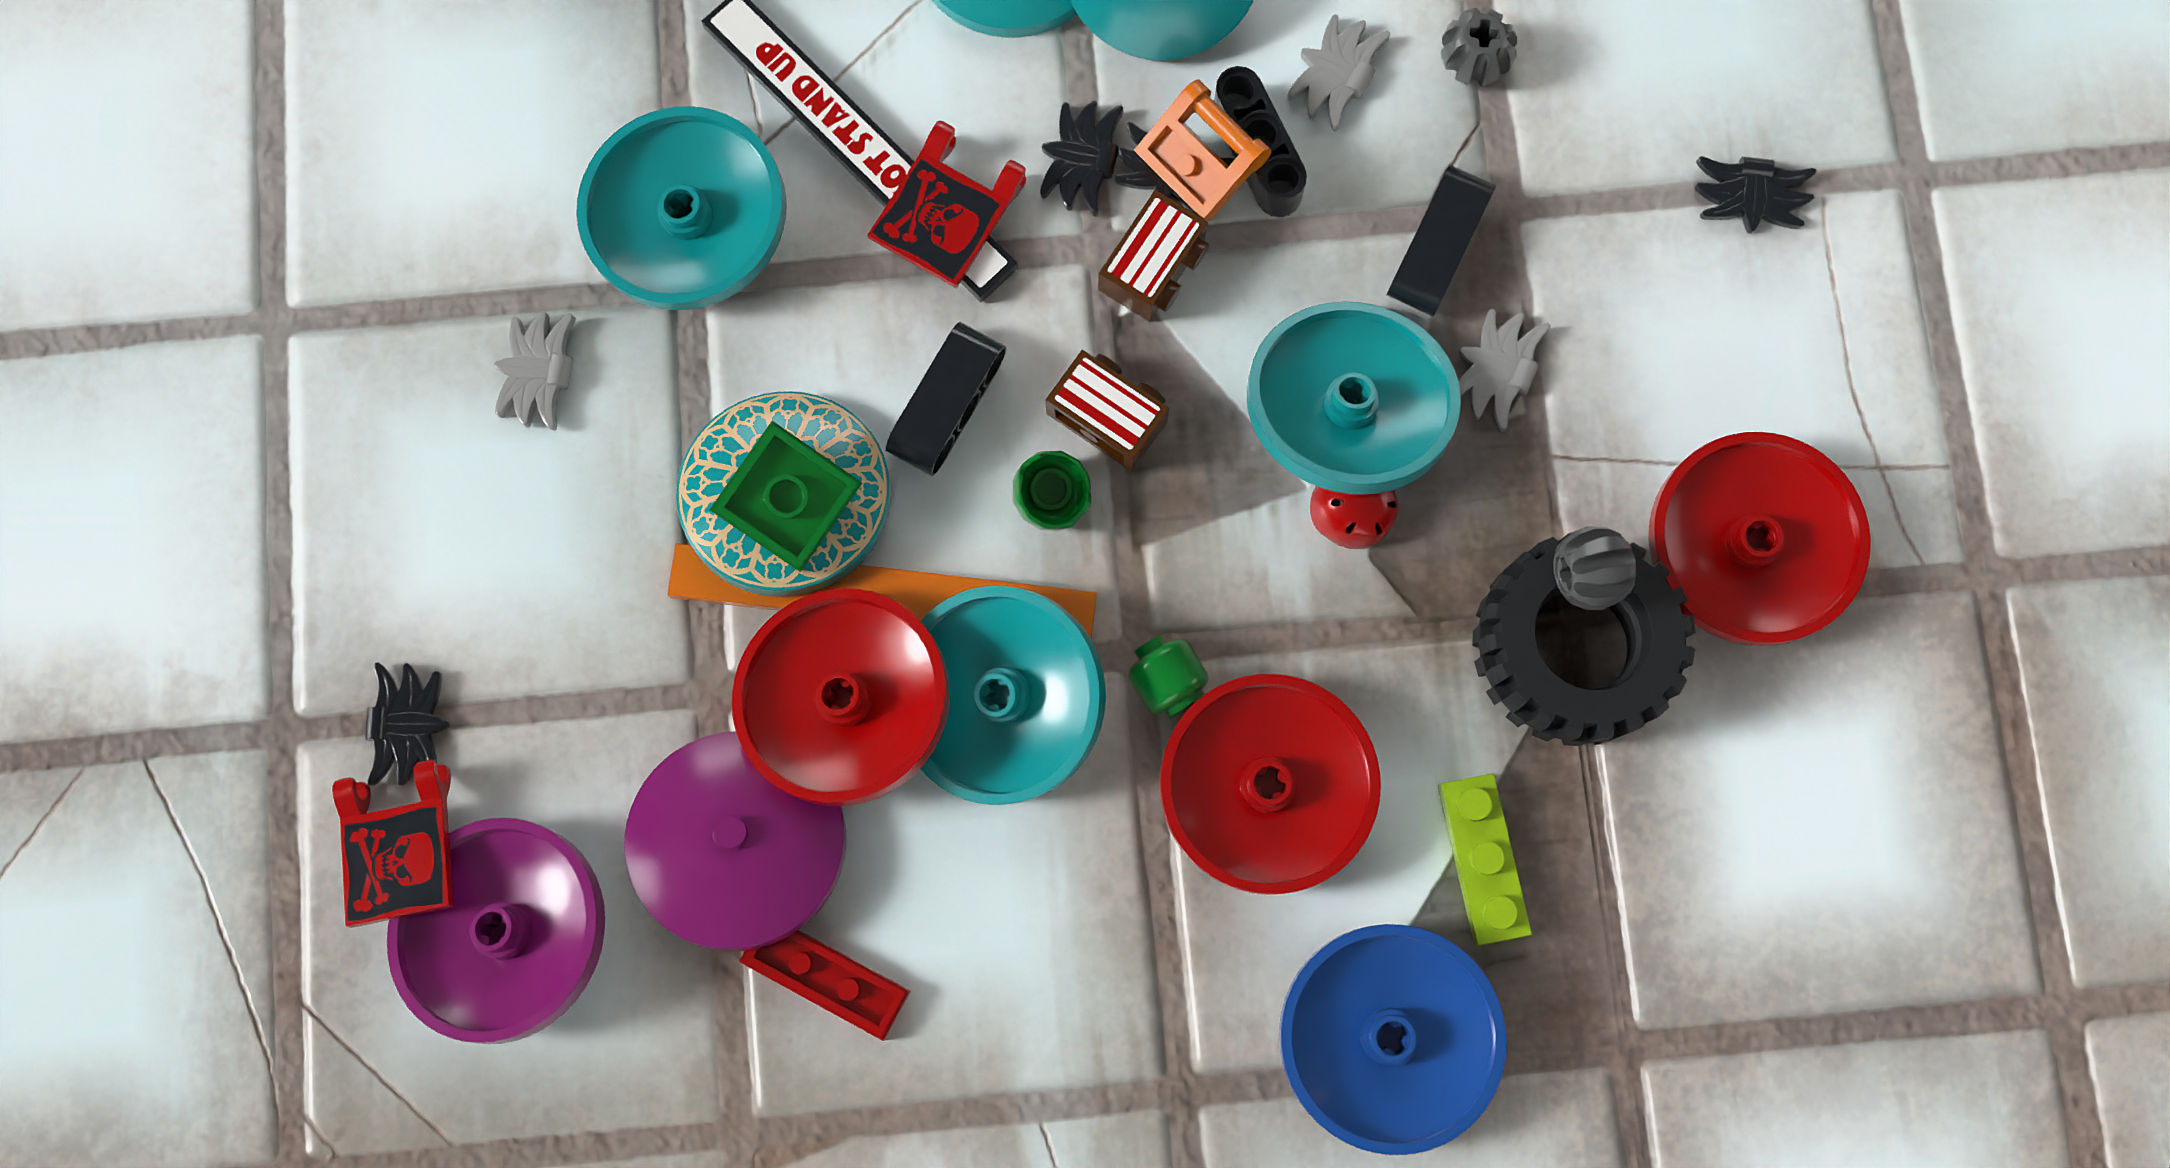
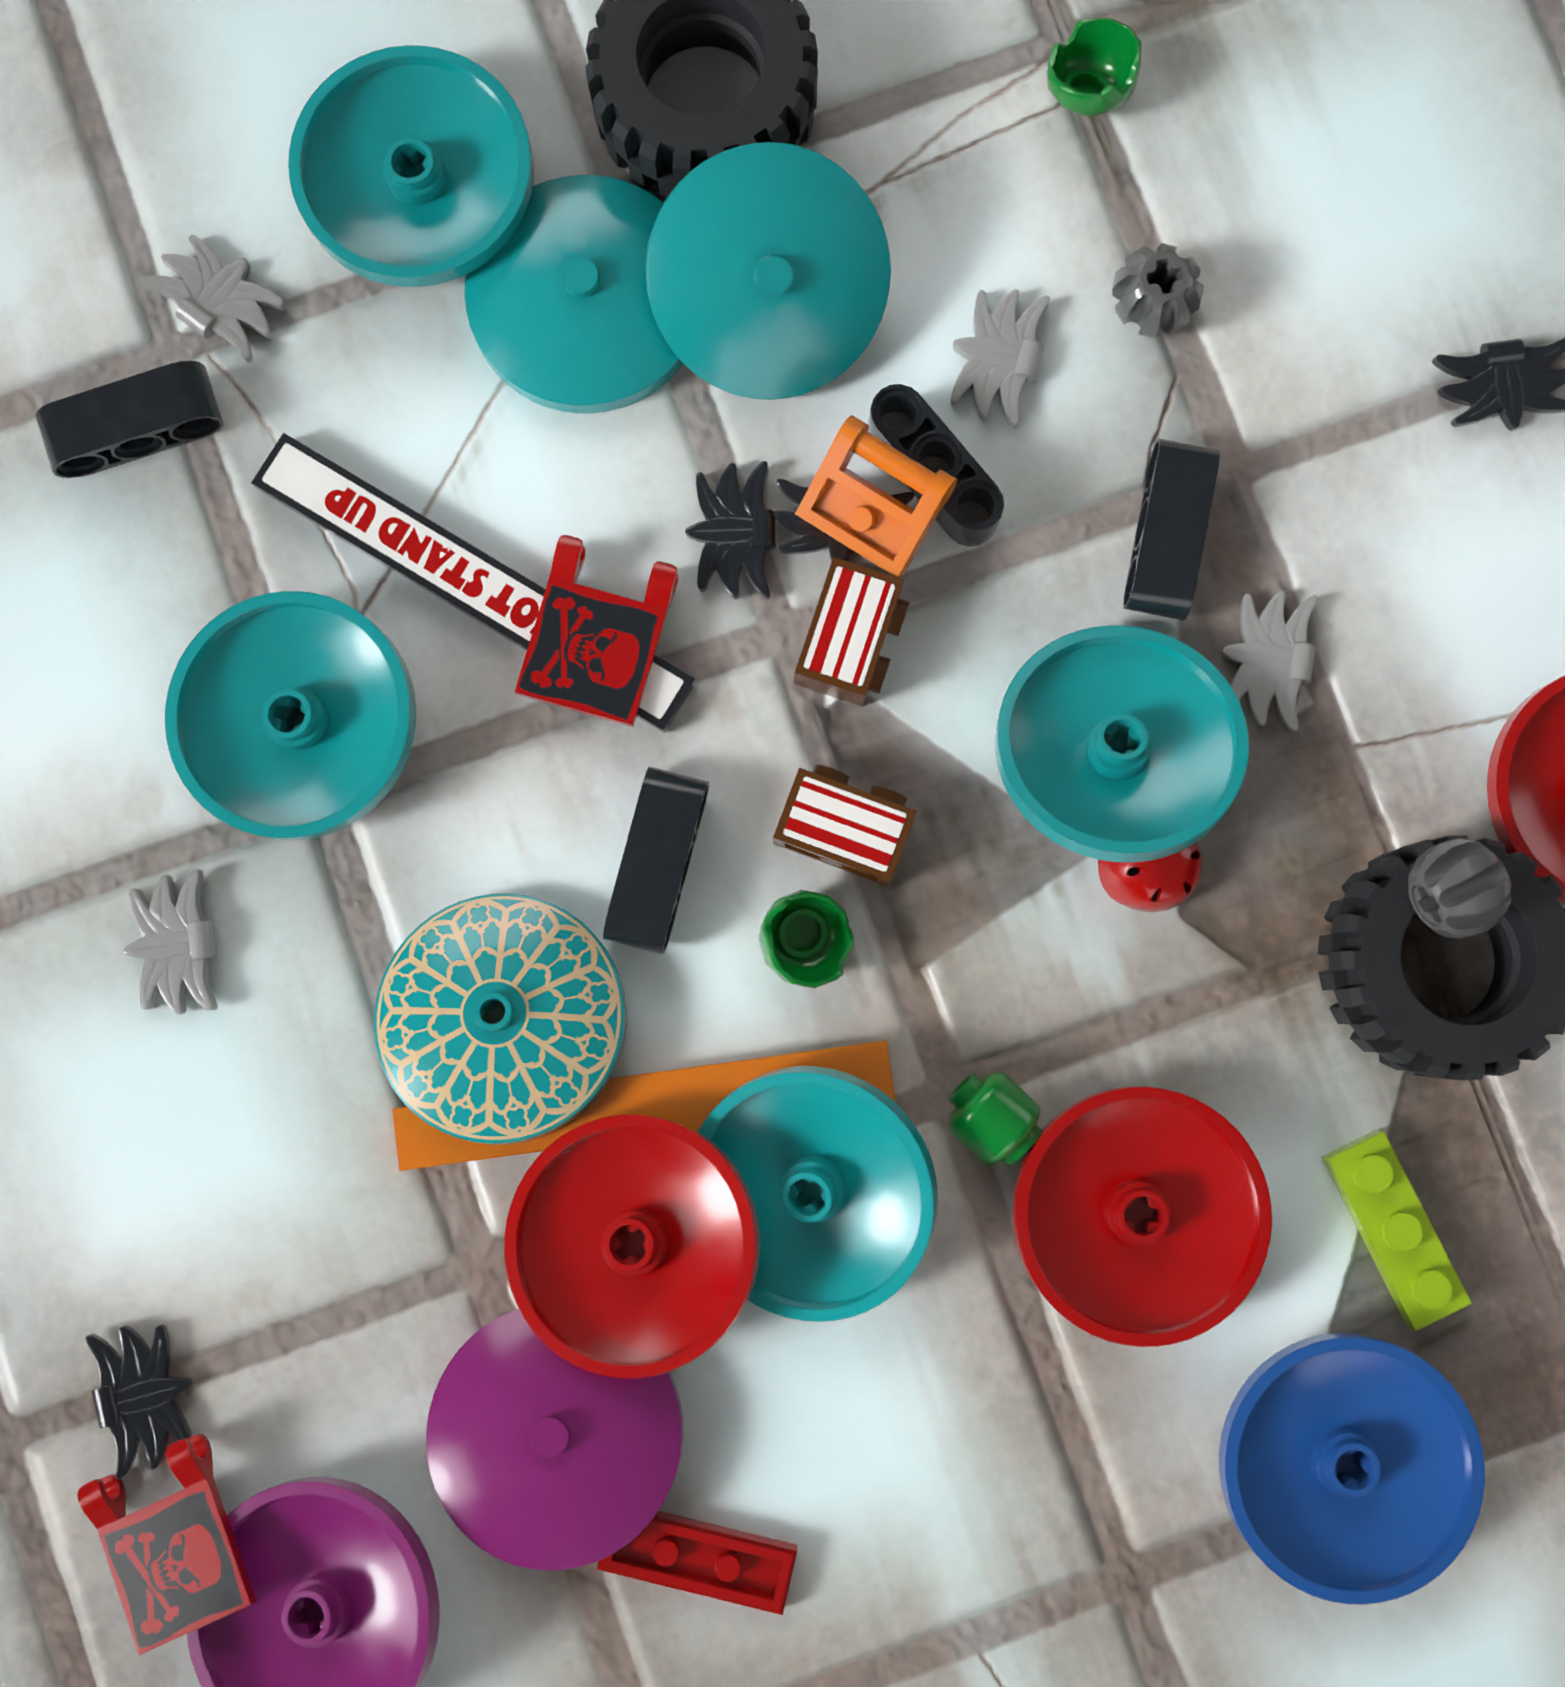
camera: 15 degrees left, 5 degrees up
green tile [709,421,862,572] -> none

